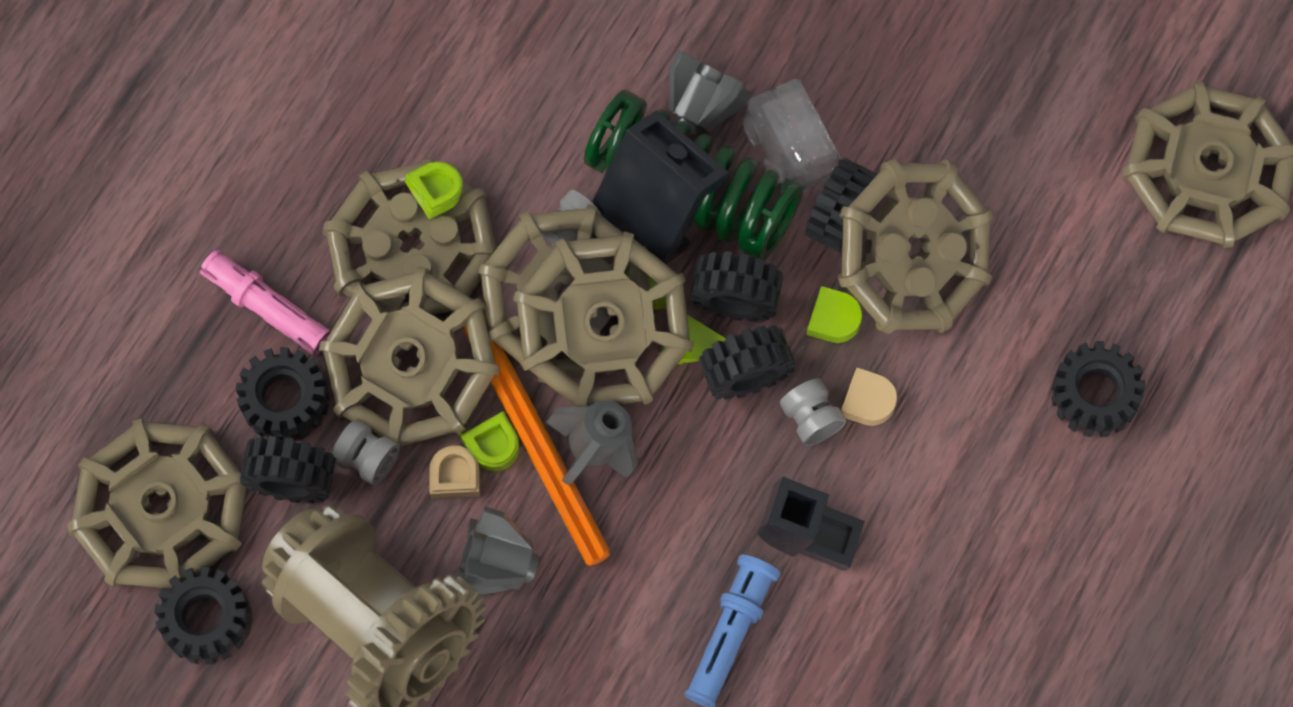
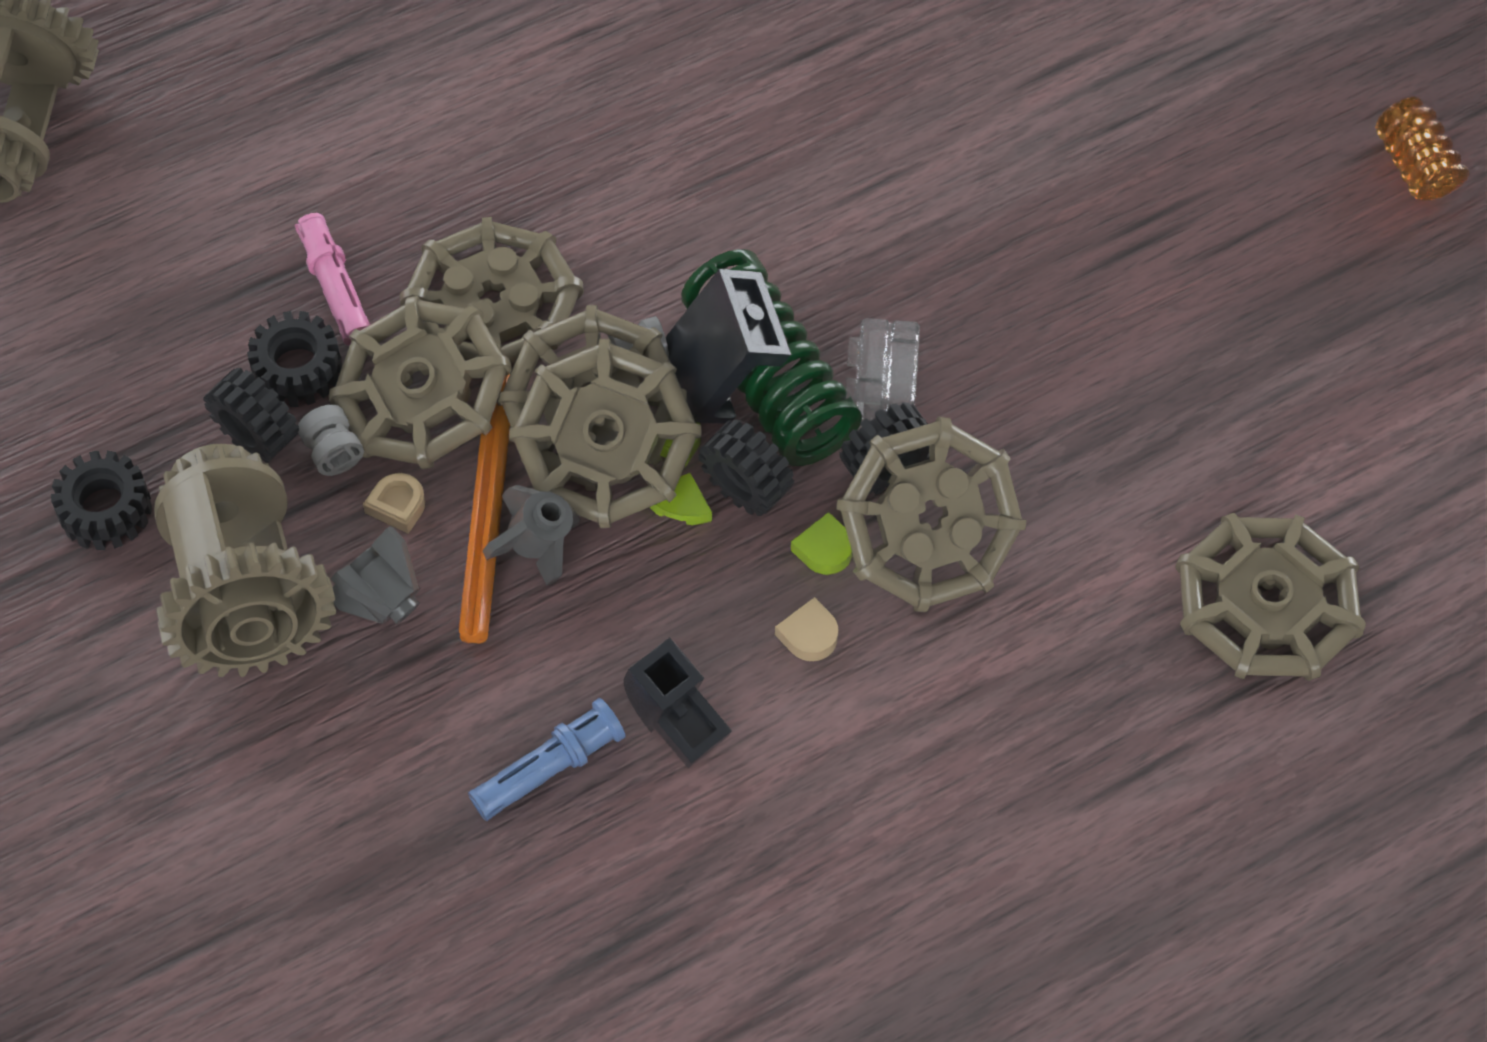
camera: 25 degrees right, 10 degrees down
dark tan plate [67,418,247,589] -> none
lime tile [405,162,463,220] -> none
lime tile [460,411,520,472] -> none
dark grey brick [668,50,751,137] -> none
black tyre [699,325,796,400] -> none
light grey wheel [780,378,847,447] -> none
black tyre [1051,341,1145,438] -> none

